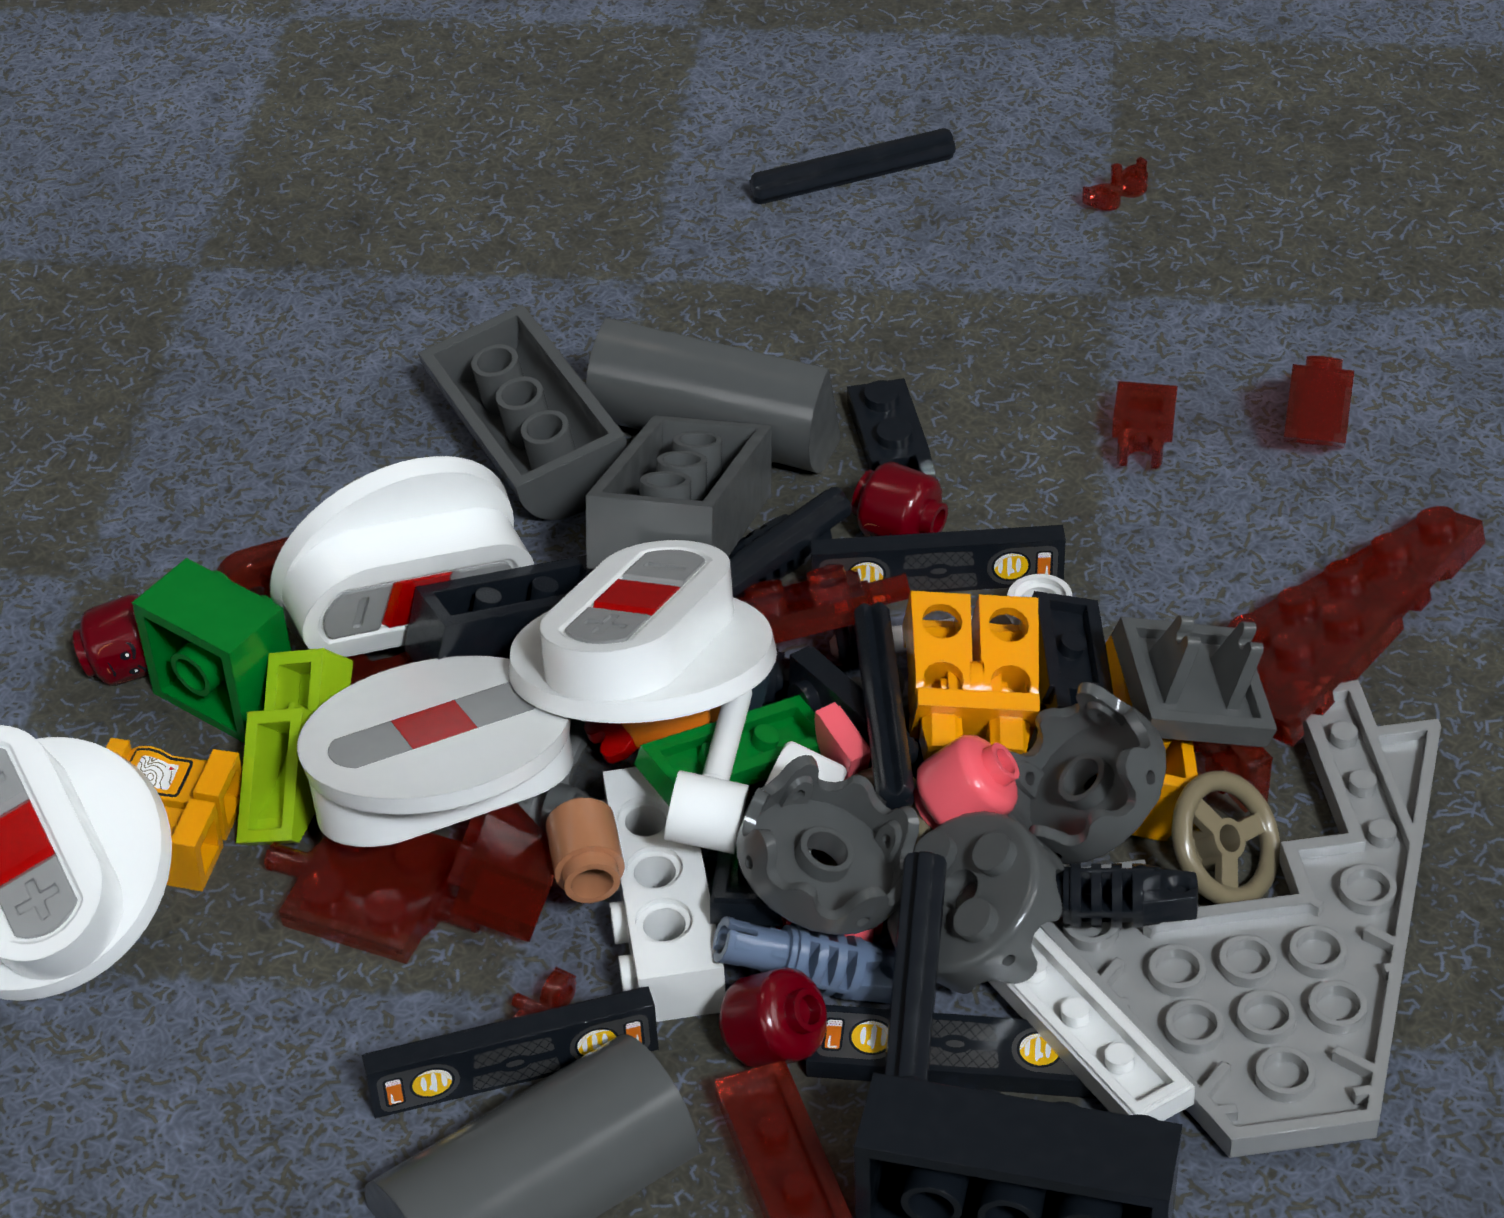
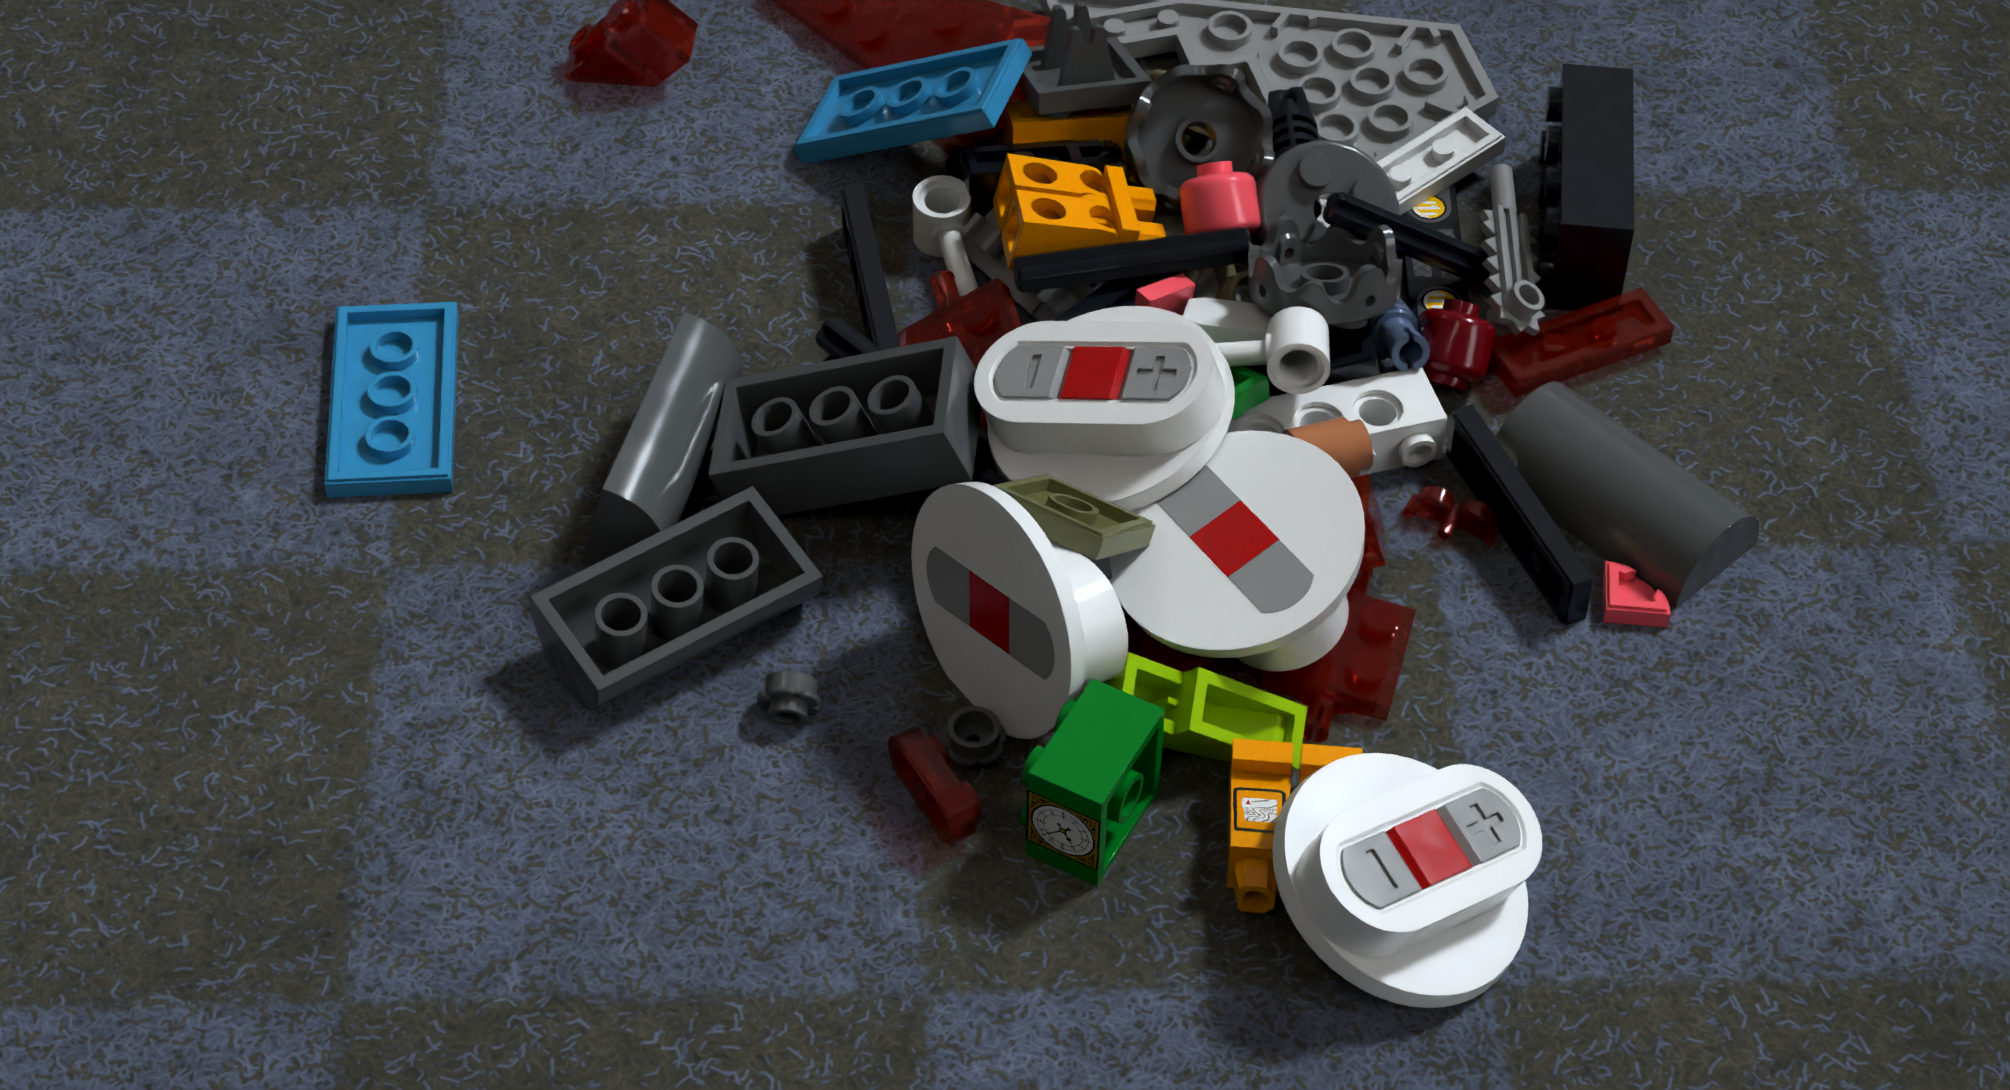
camera: 100 degrees left, 5 degrees up
dark red head [73,593,149,686] -> none
black axle [749,128,956,204] -> none
black hinge [847,378,936,478] -> none
dark red head [851,461,948,537] -> none
clear red piece [1082,157,1148,211] -> none
clear red plate [1112,381,1178,469] -> none
none -> dark azure tile [324,302,459,498]
none -> dark azure tile [794,38,1032,164]
none -> olive tile [993,474,1156,560]
none -> light grey piece [1478,164,1546,337]
none -> coral tile [1603,561,1671,628]

